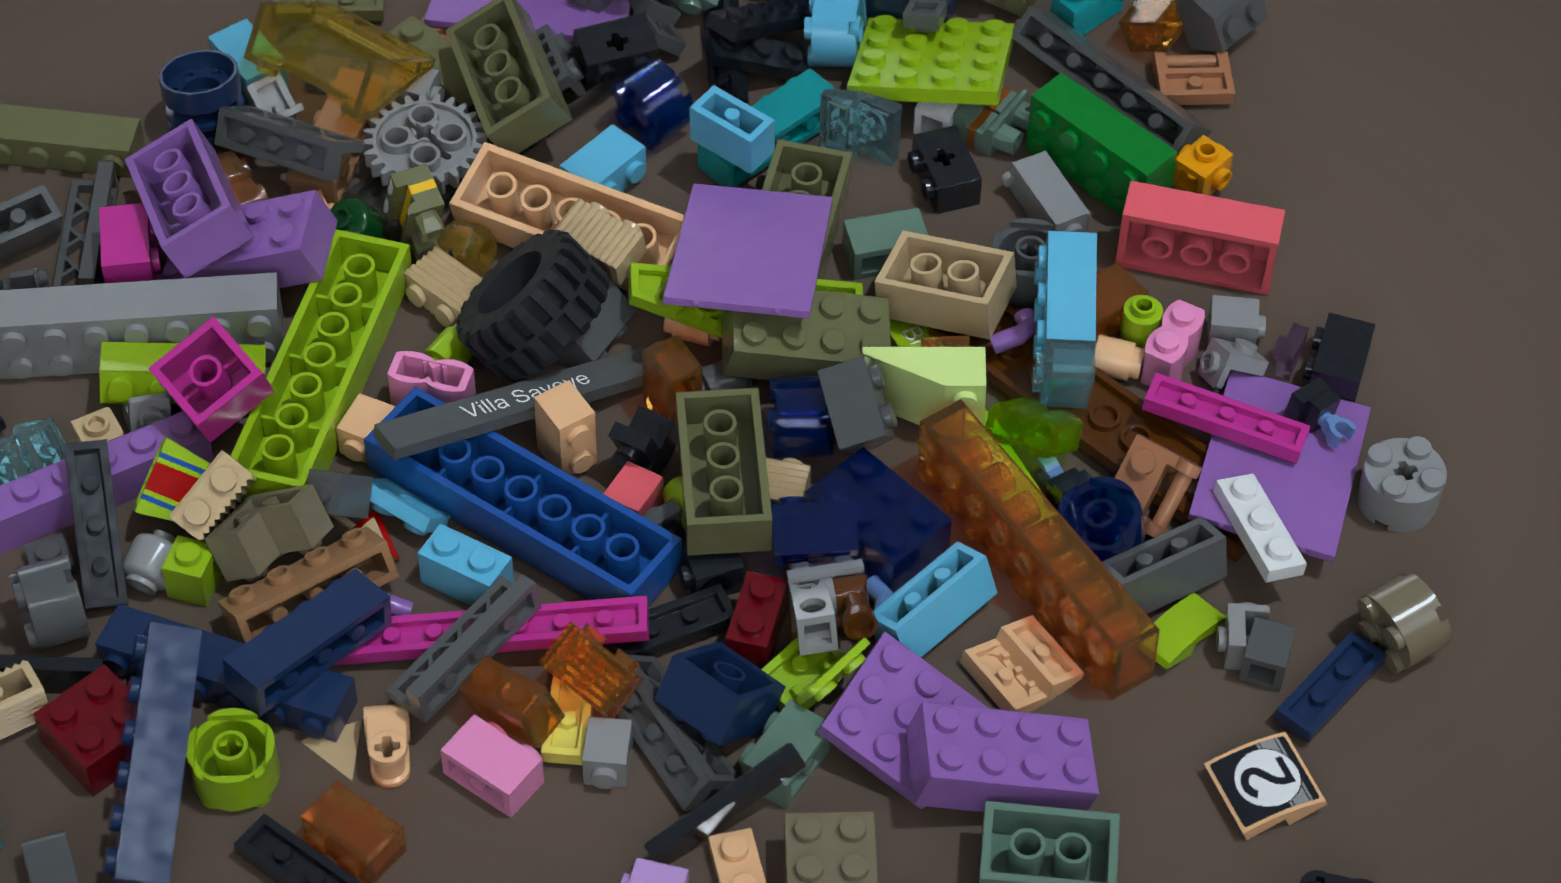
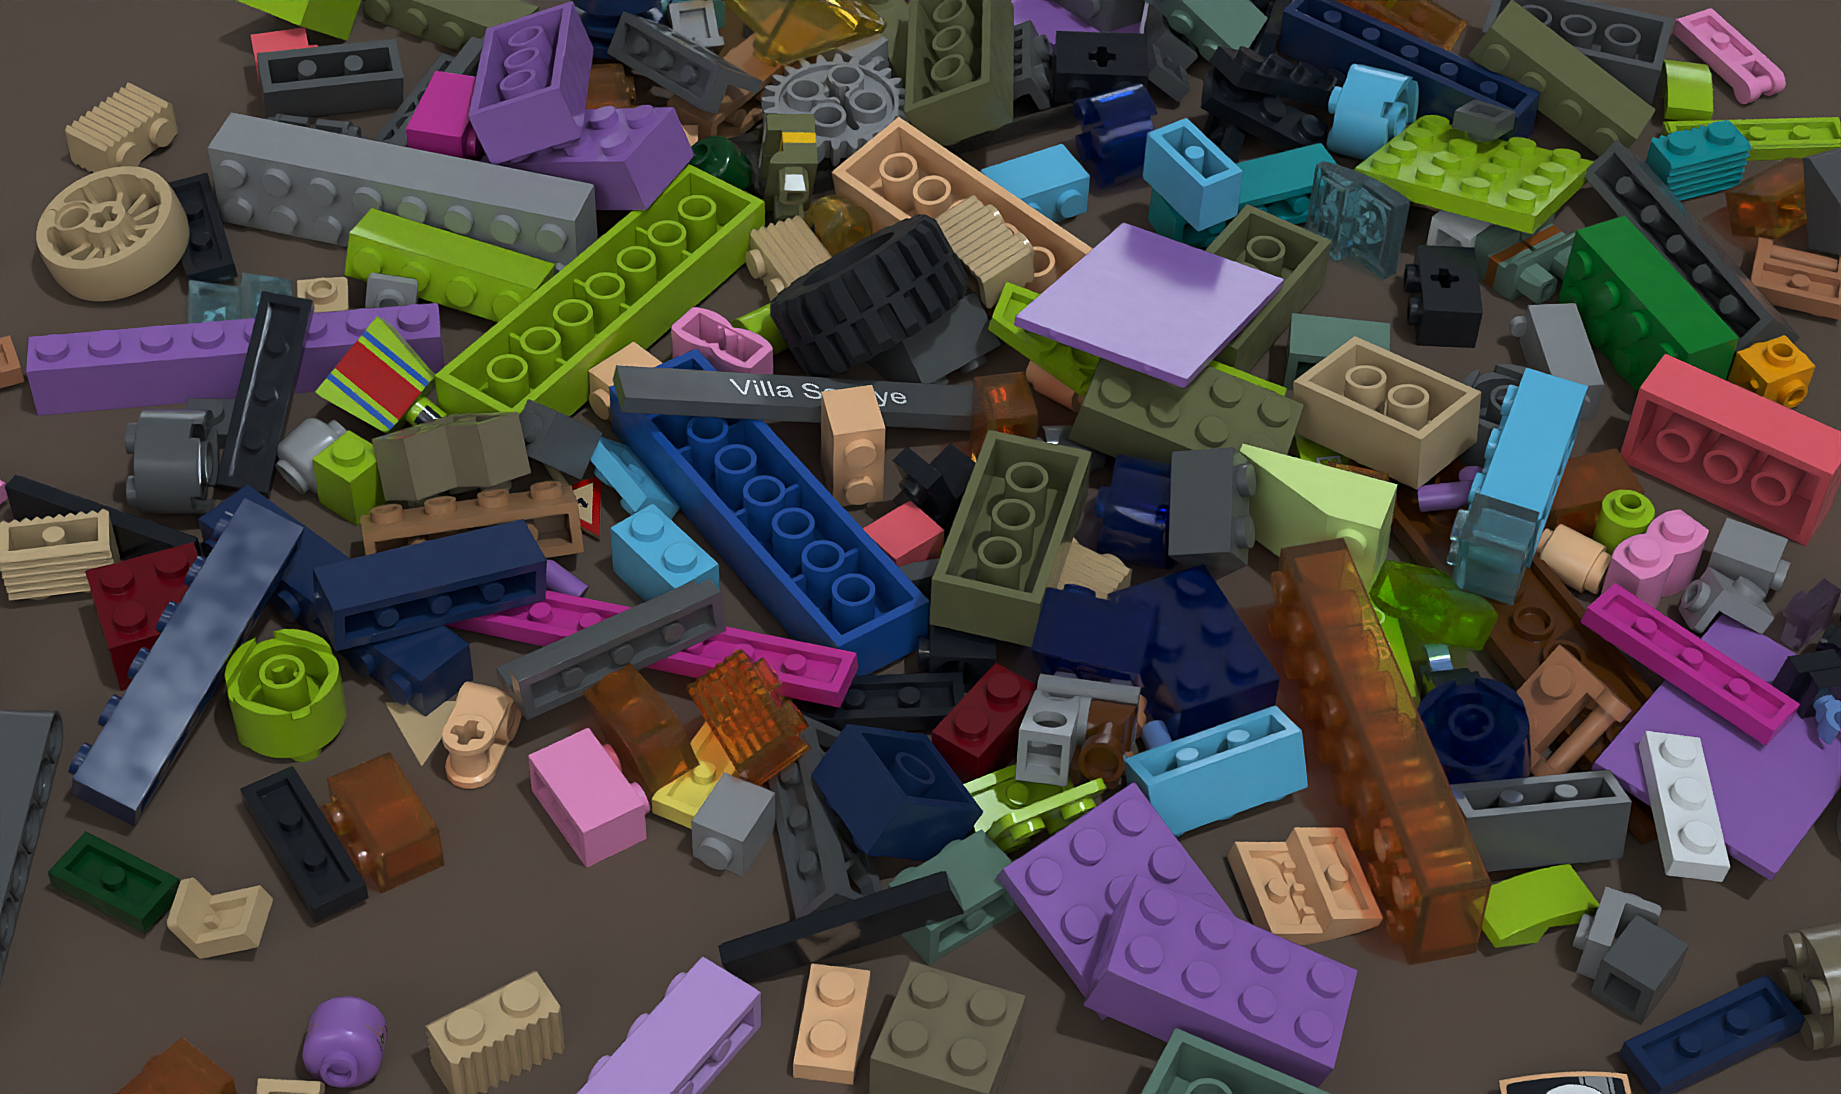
camera: 20 degrees right, 5 degrees down
dark pink piece [148,316,275,443] -> none
tan brick [168,450,257,542] -> none

